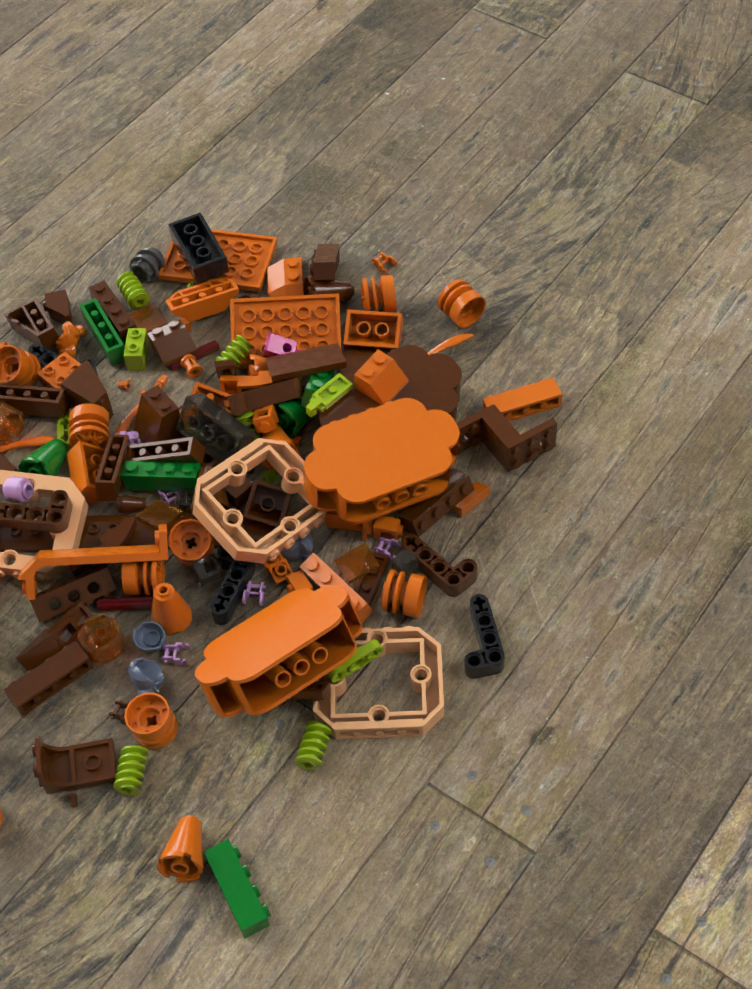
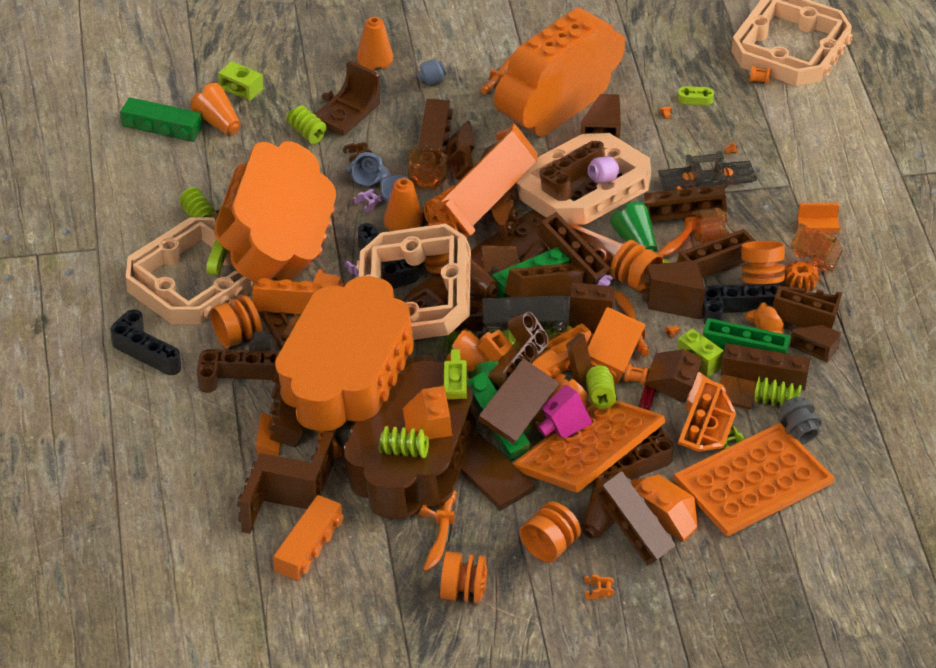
camera: 130 degrees right, 10 degrees down
orange bracket [37,352,81,389] -> none
orange wheel [124,692,178,749] -> none
black brick [168,212,229,284] -> none
orange slope [343,309,404,349] -> none
none -> lime brick [218,61,263,101]
none -> lime piece [379,426,429,458]
none -> orange slope [588,307,646,385]

